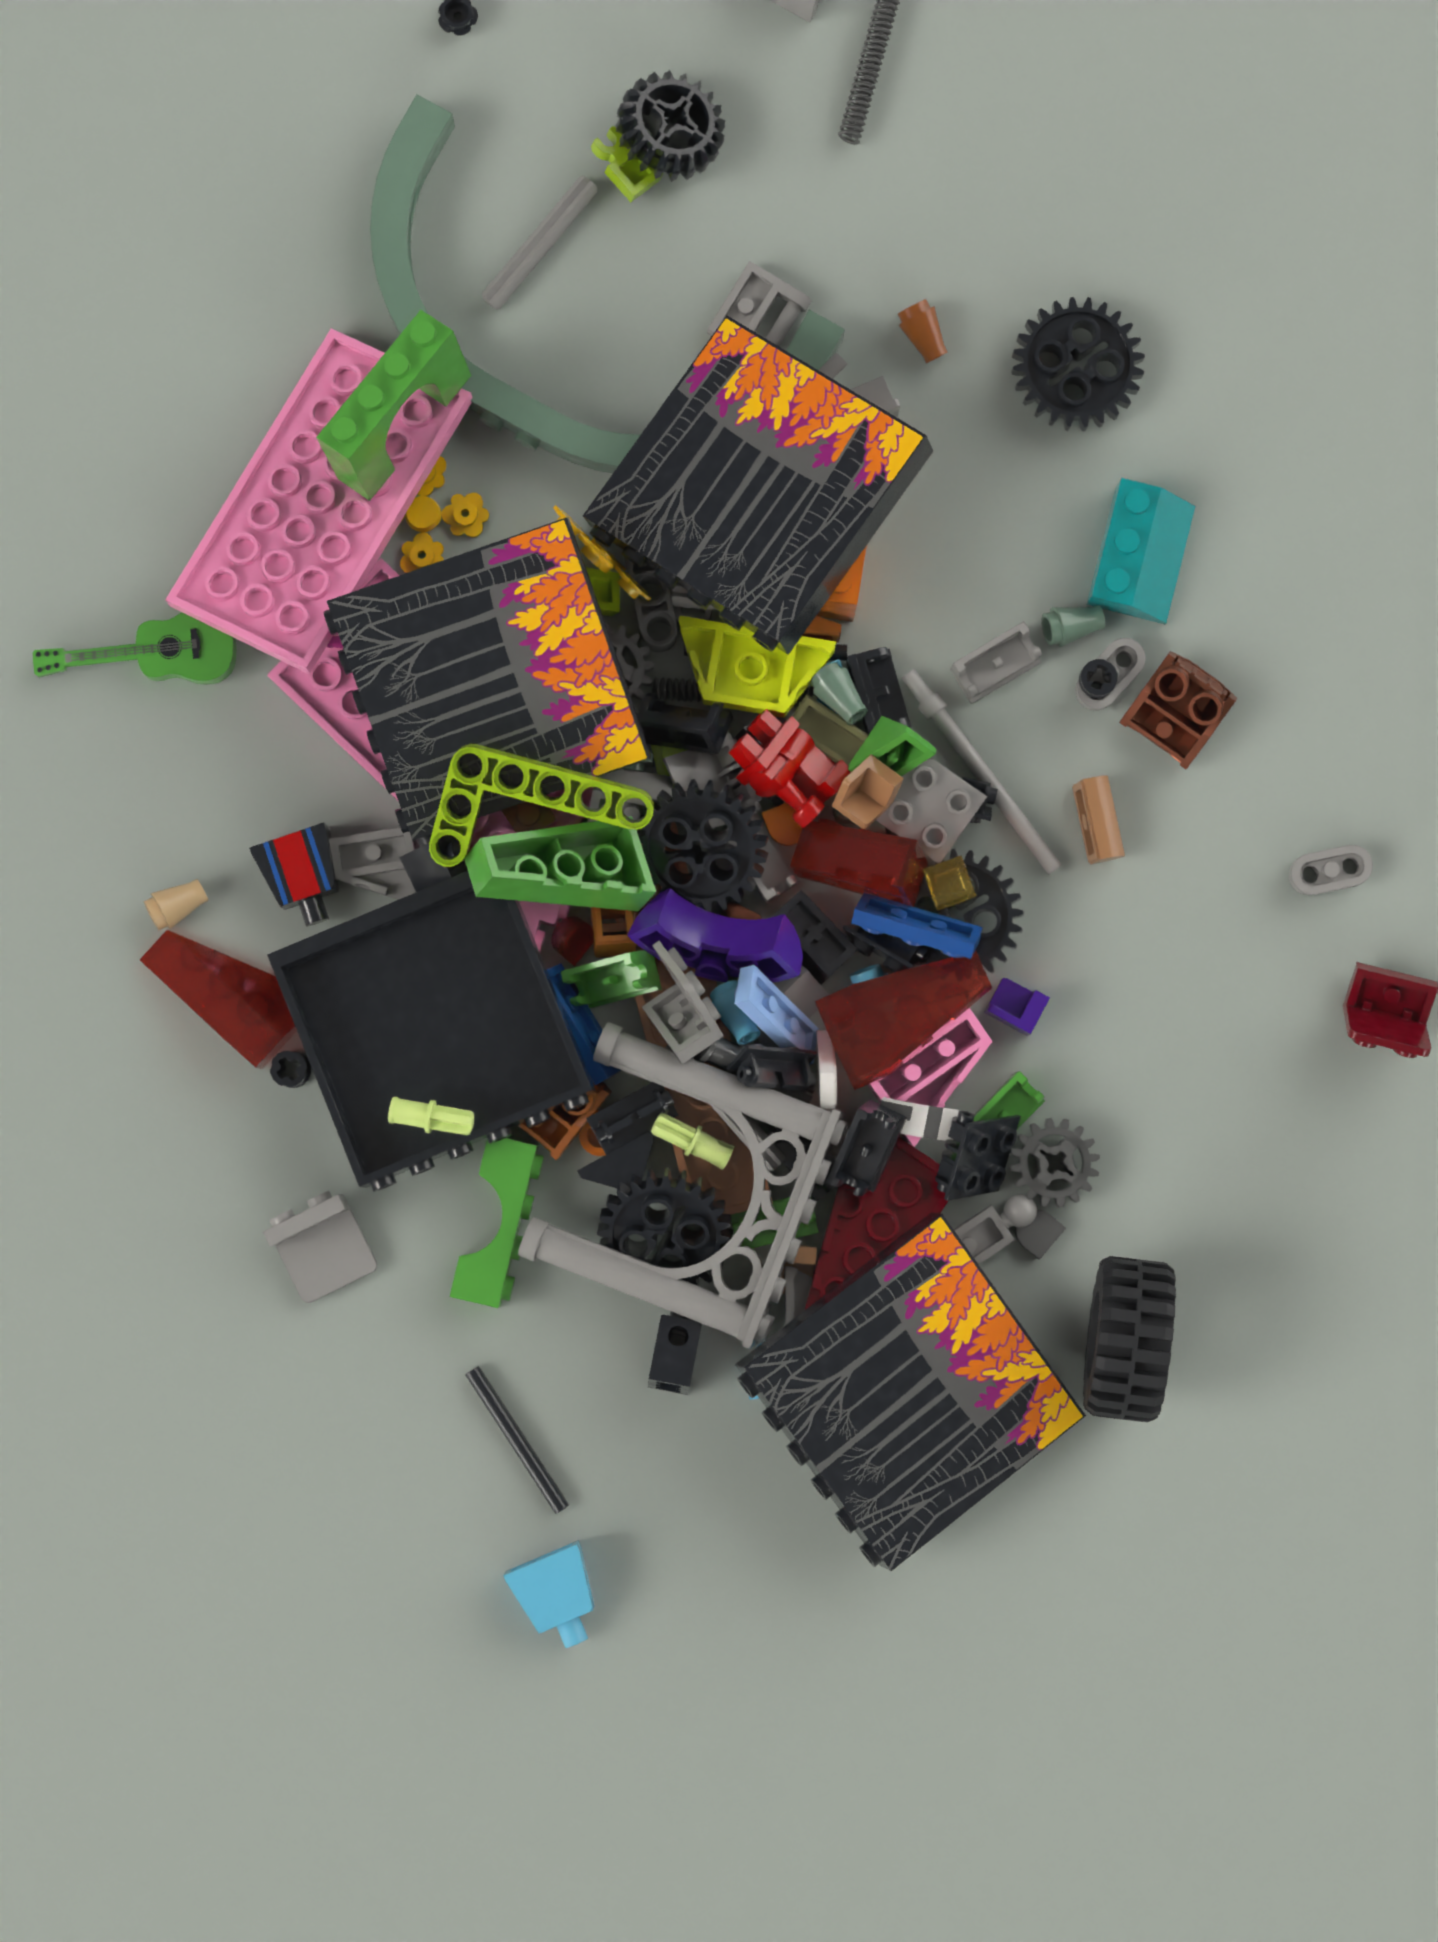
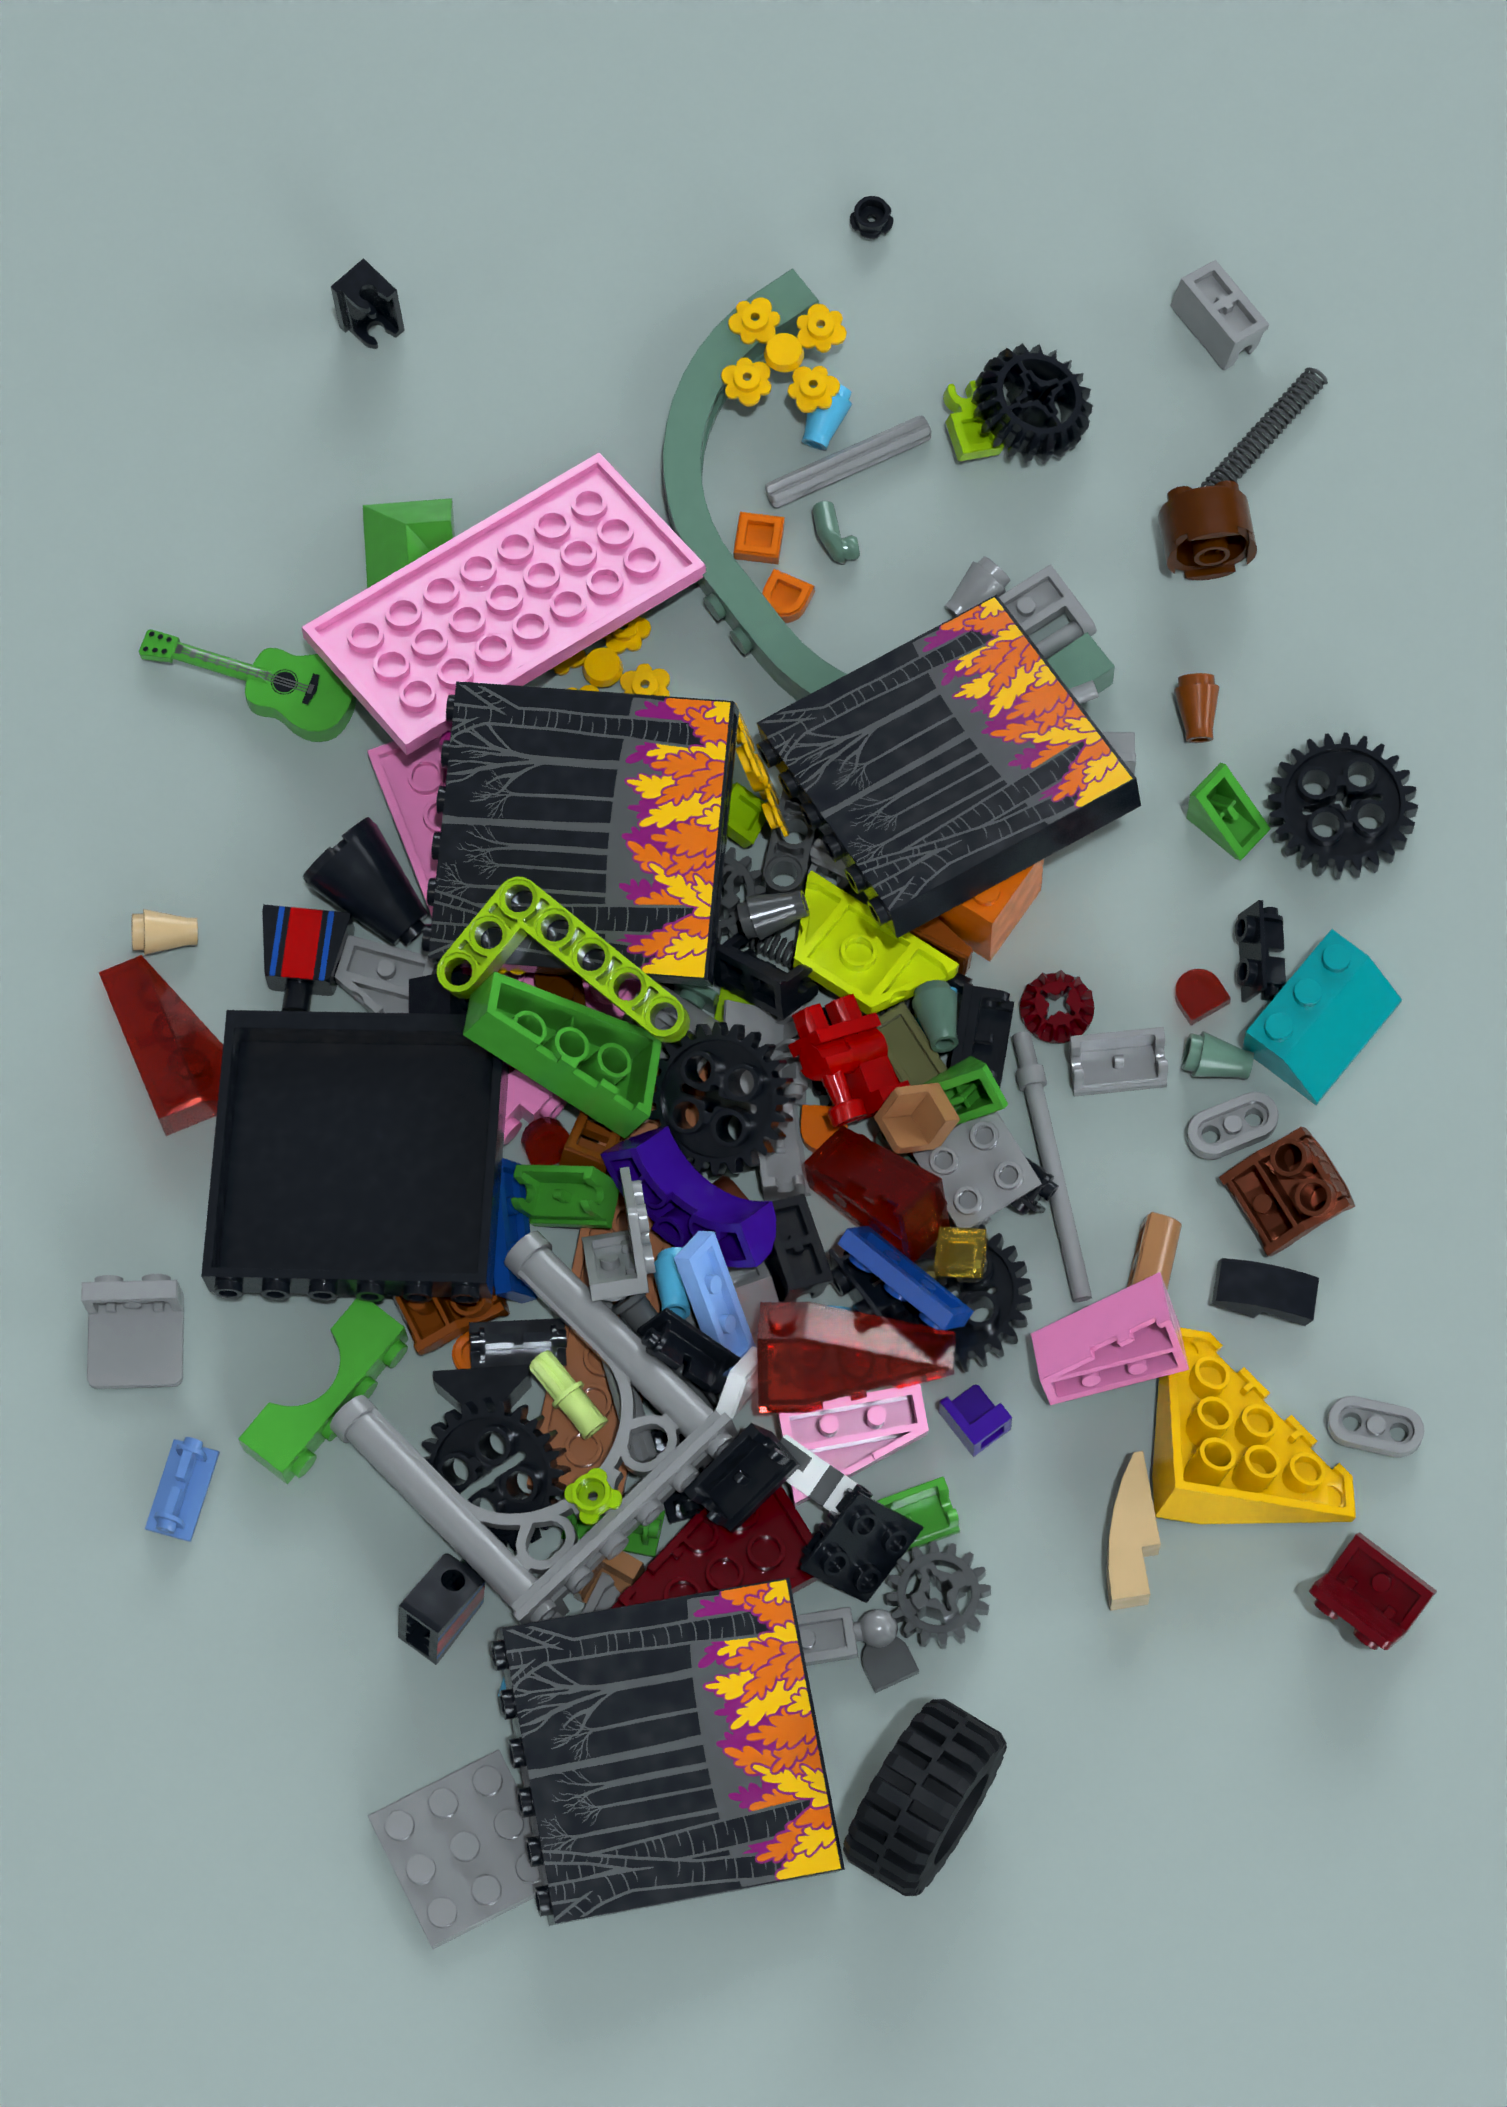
camera: 30 degrees right, 15 degrees down
black bush [270,1051,312,1088] -> none
bright green arch [316,310,471,501] -> none
yellowish green axle [388,1097,474,1135] -> none
black bar [465,1366,569,1514] -> none
medium azure torso [503,1540,595,1648] -> none
black bush [1079,659,1117,698] -> none
none -> medium blue hinge [145,1437,220,1542]
none -> black cone [303,817,428,946]
none -> black hinge [331,258,405,349]
none -> bright green slope [363,498,455,588]
none -> light grey plate [368,1749,542,1949]
none -> lime plate [564,1468,622,1525]
none -> yellow plant [721,297,847,413]
none -> orange tile [734,512,785,565]
none -> dark grey cone [737,889,809,940]
none -> orange tile [762,569,815,623]
none -> medium azure cone [802,384,852,450]
none -> sand green arm [812,501,860,564]
none -> light grey cone [944,556,1010,617]
none -> dark red gear [1020,970,1095,1043]
none -> bright pink wedge [1031,1272,1189,1405]
none -> tan slope [1106,1451,1161,1611]
none -> yellow slope [1152,1327,1356,1524]
none -> reddish brown brick [1158,480,1257,580]
none -> clear red tile [1175,969,1231,1026]
none -> bright green slope [1186,762,1271,861]
none -> black slope [1212,1258,1319,1326]
none -> black hinge [1235,900,1286,1003]

